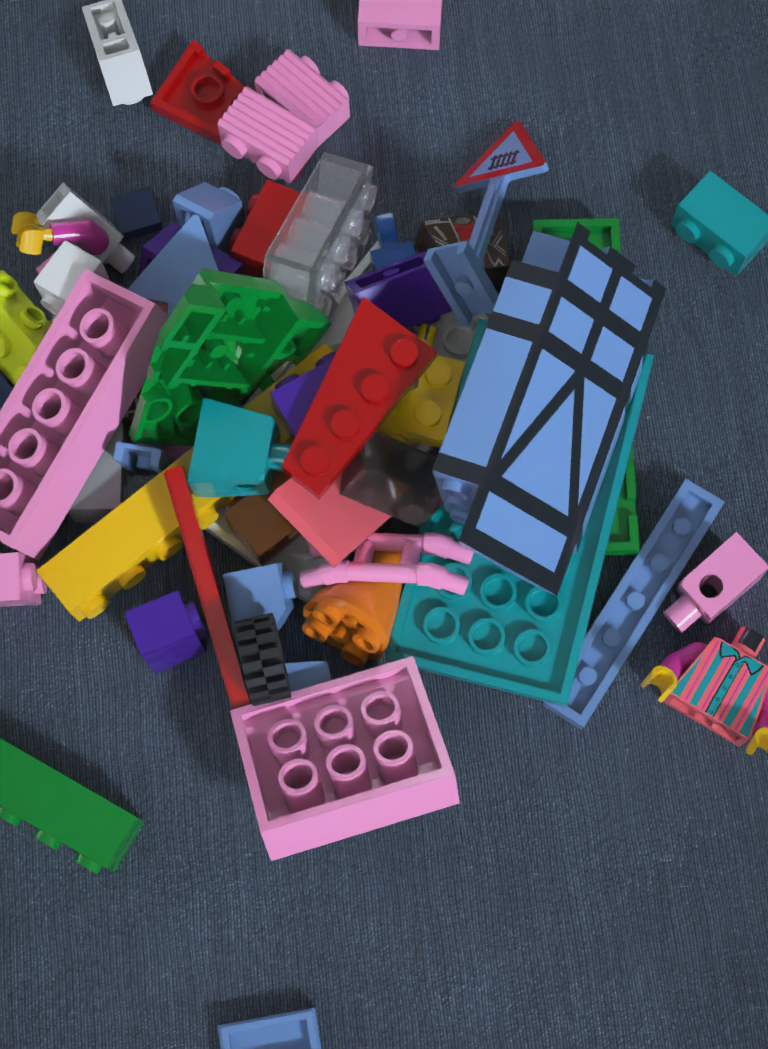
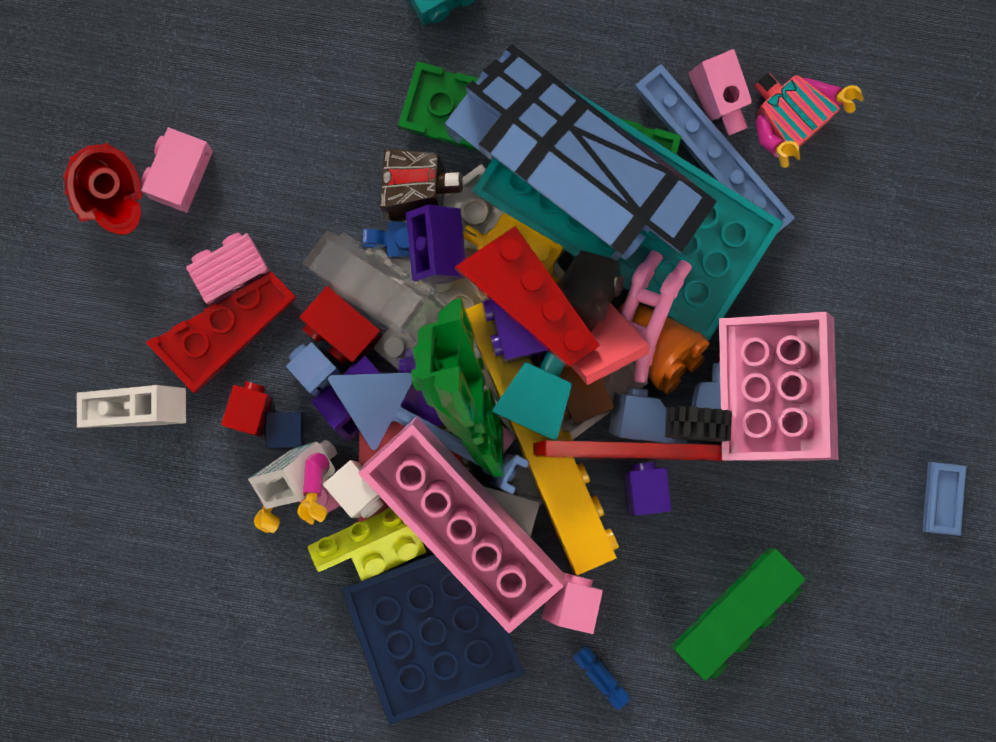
camera: 80 degrees left, 10 degrees up
bright pink brick [217,86,319,183] -> none
medium blue piece [423,120,549,327] -> none
none -> red brick [221,381,273,437]

